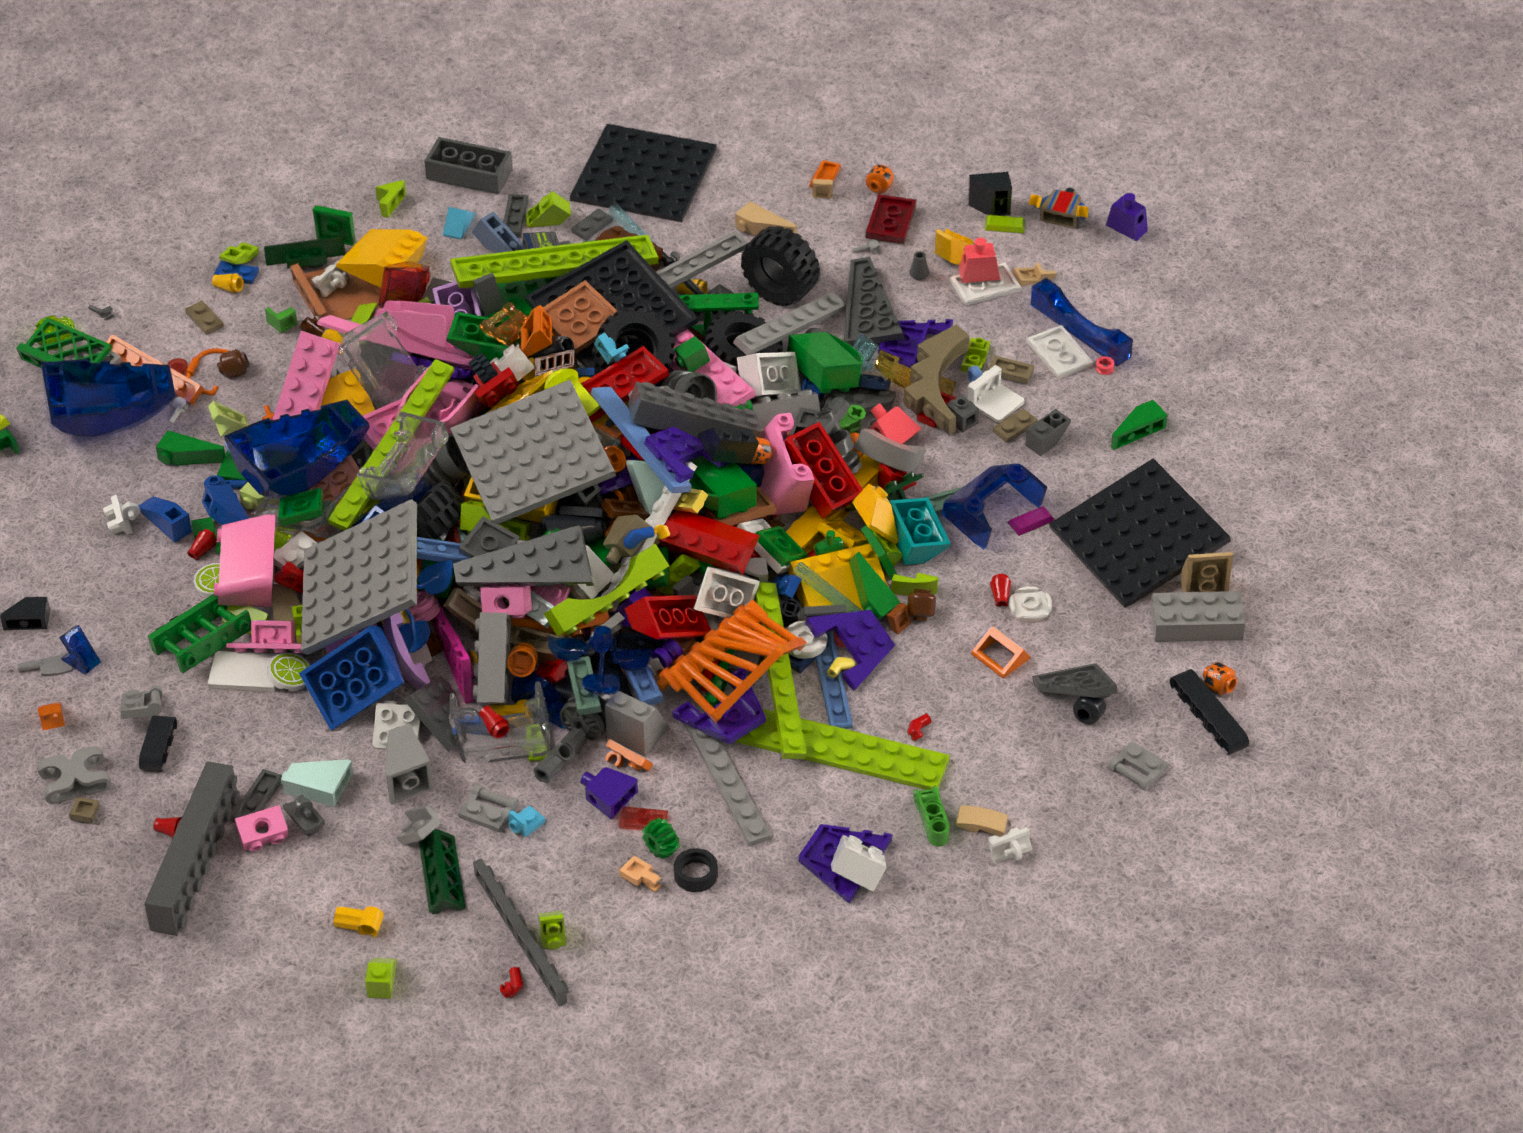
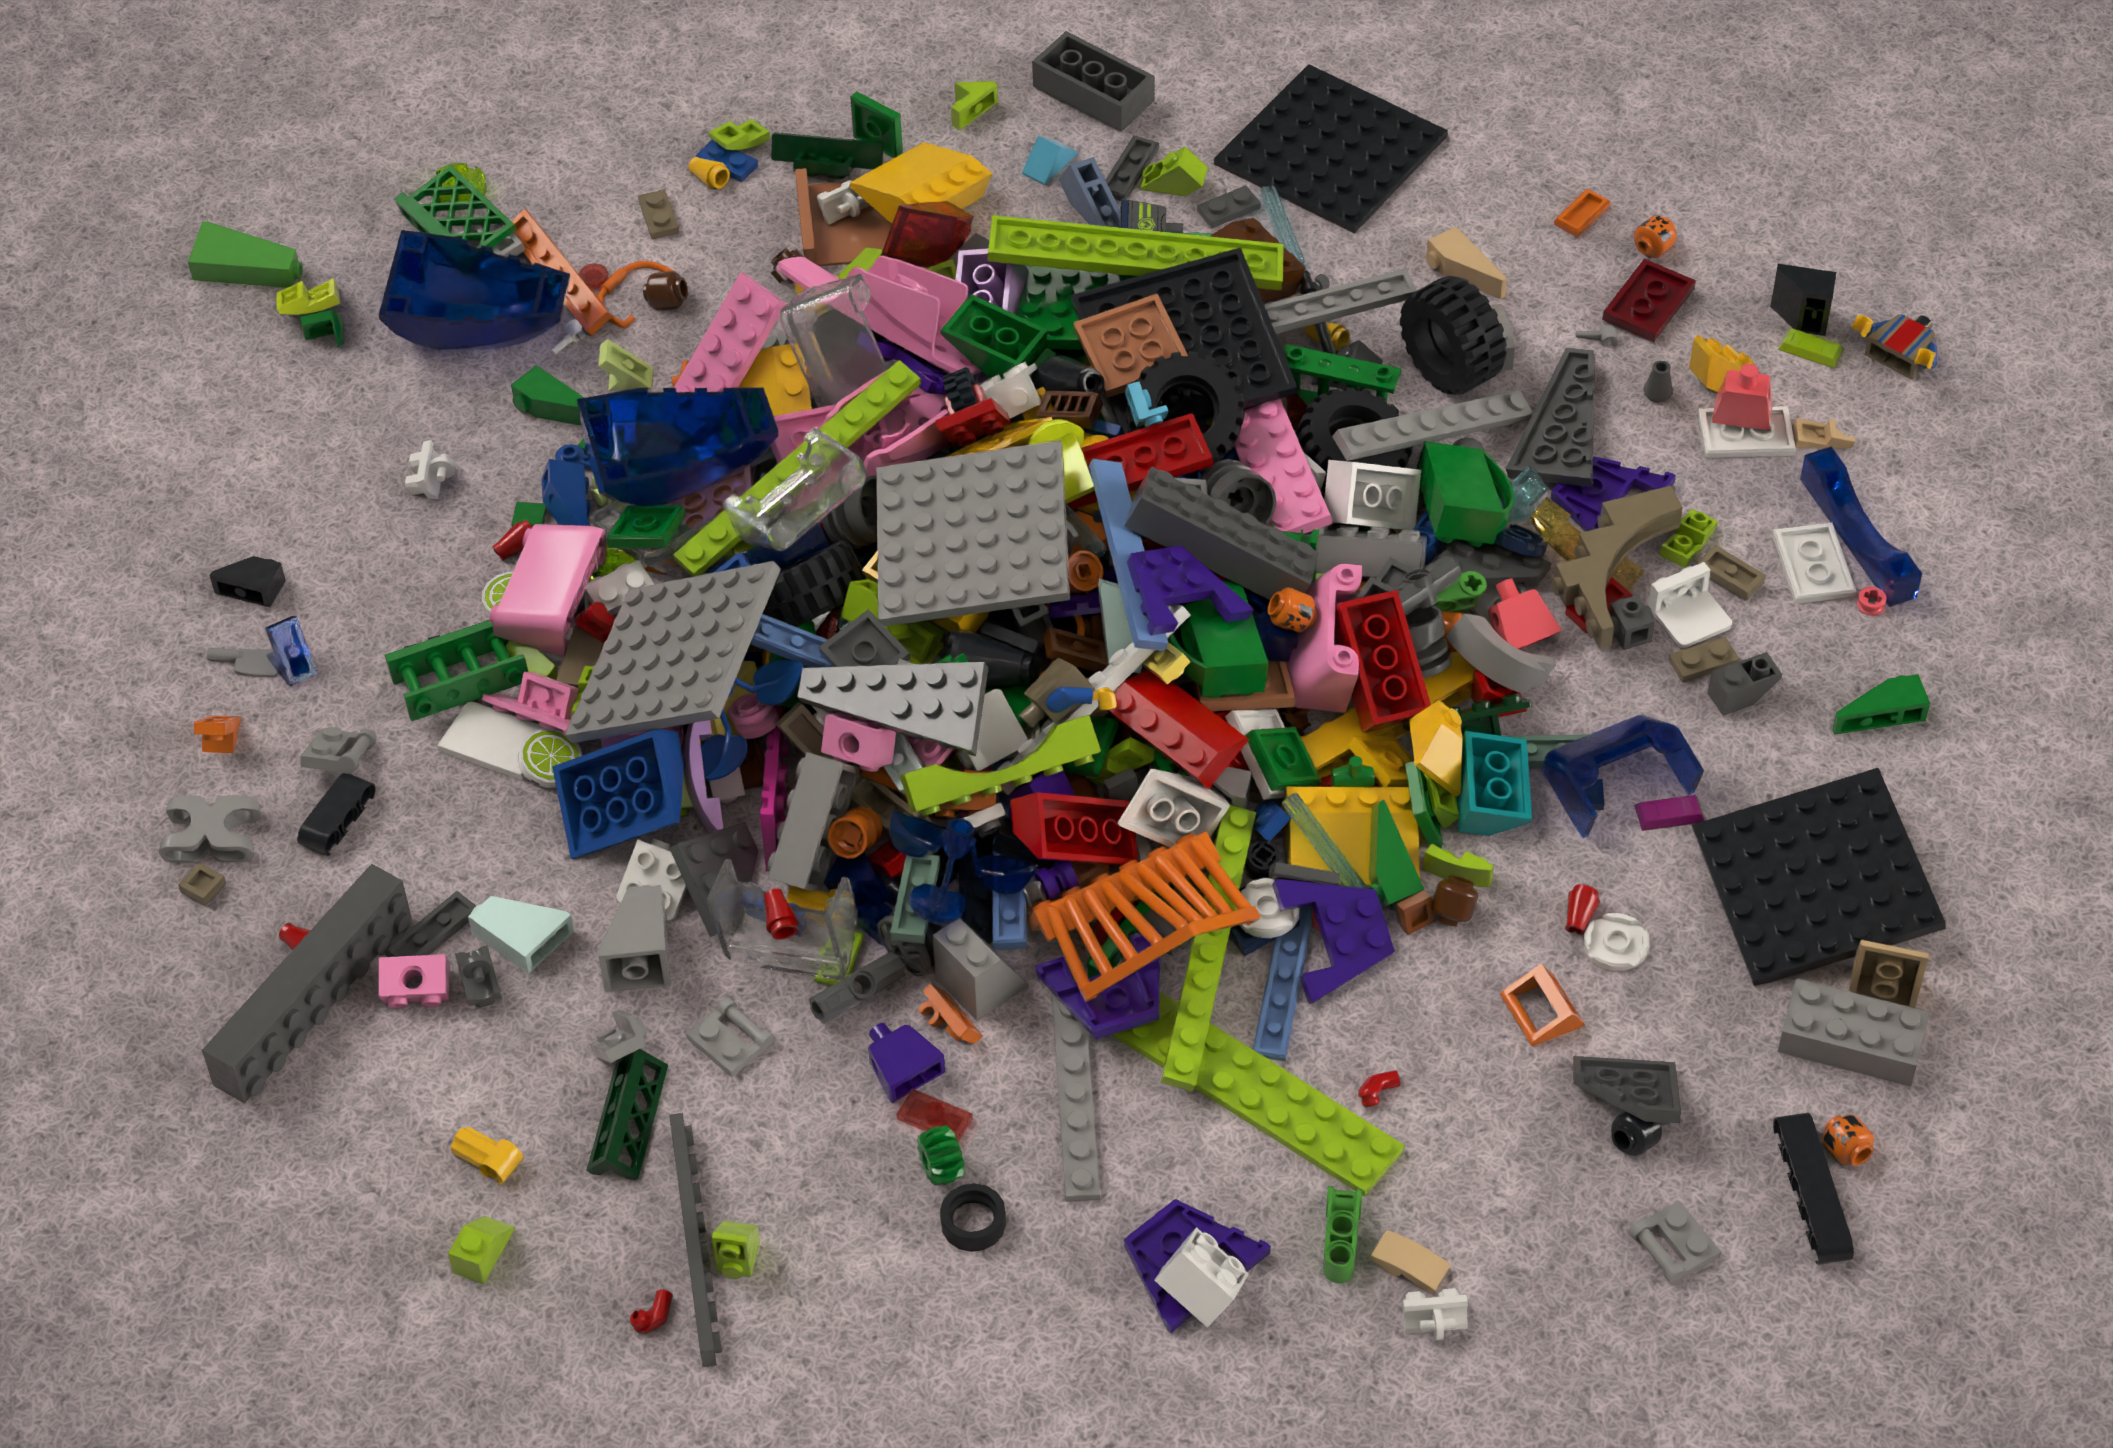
camera: 20 degrees right, 5 degrees up
dark grey hand [89,305,114,321] -> none
blue slope [138,496,192,543] -> none
bright green panel [265,307,297,334] -> none
dark grey tile [473,273,503,316] -> none
clear orange plate [479,302,528,347] -> none
medium azure bracket [508,805,545,837] -> none
orange tile [521,305,552,357] -> none
light nougat plate [619,856,661,892] -> none
green brick [674,336,710,372] -> none
black slope [698,427,759,464] -> none
tan tile [812,179,833,199] -> none
light yellow arm [827,657,856,678] -> none
medium blue tile [968,365,983,383] -> none
dark purple torso [1106,193,1148,241] -> none

